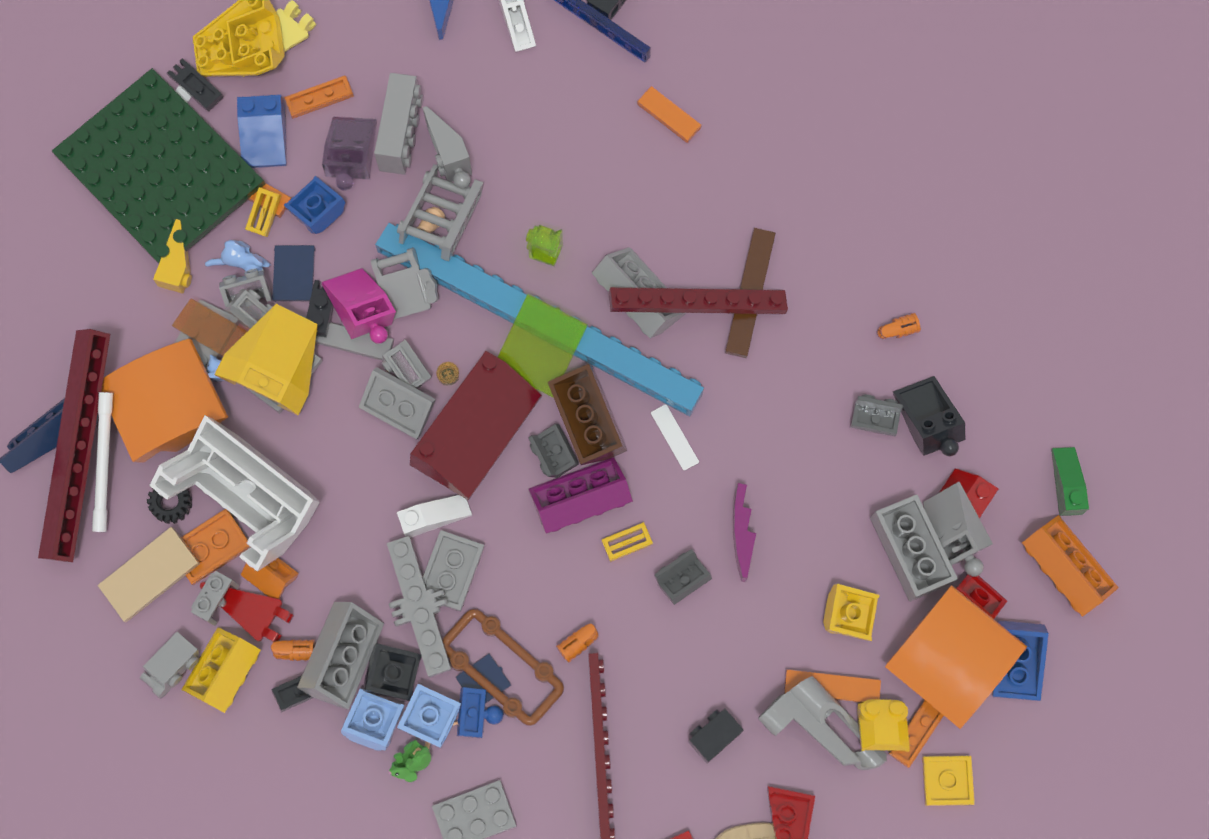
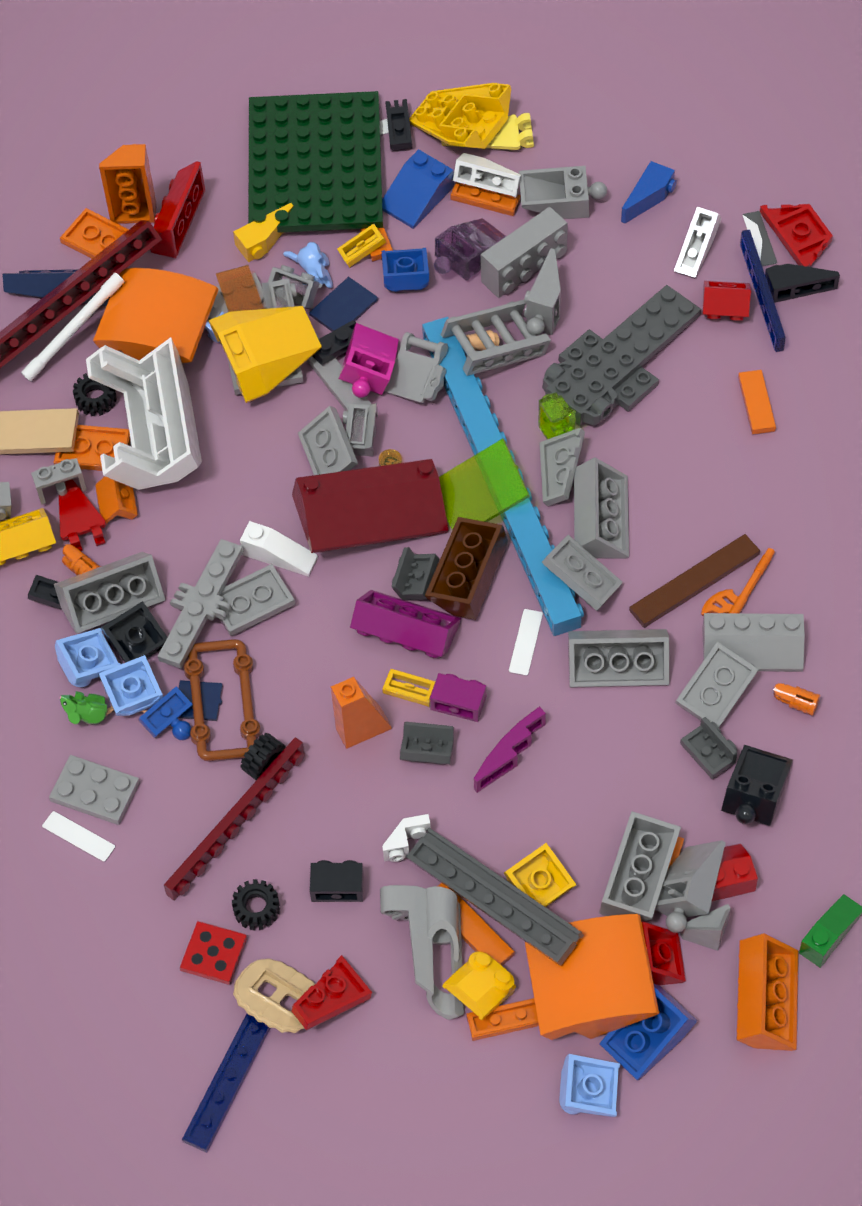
camera: 45 degrees right, 15 degrees down
orange hinge [556,623,599,663] -> none
dark red plate [609,287,788,314] -> none
yellow tile [922,756,975,806] -> none
none -> orange tile [60,208,129,259]
none -> orange slope [99,144,156,224]
none -> red slope [150,161,205,258]
none -> black tyre [232,879,280,931]
none -> black tyre [240,733,286,780]
none -> orange slope [331,677,392,749]
none -> white slope [382,814,431,862]
none -> dark grey plate [406,828,584,966]
none -> magenta brick [430,673,487,722]
none -> white slope [453,153,521,197]
none -> light grey slope [519,166,607,219]
none -> light grey wing [540,427,585,506]
none -> dark grey piece [542,285,702,425]
none -> light grey plate [542,535,623,611]
none -> light blue slope [559,1054,620,1117]
none -> light grey slope [568,629,669,687]
none -> light grey plate [675,642,759,727]
none -> light grey slope [680,904,731,951]
none -> orange piece [701,548,775,616]
none -> red slope [702,281,751,320]
none -> light grey slope [702,613,805,672]

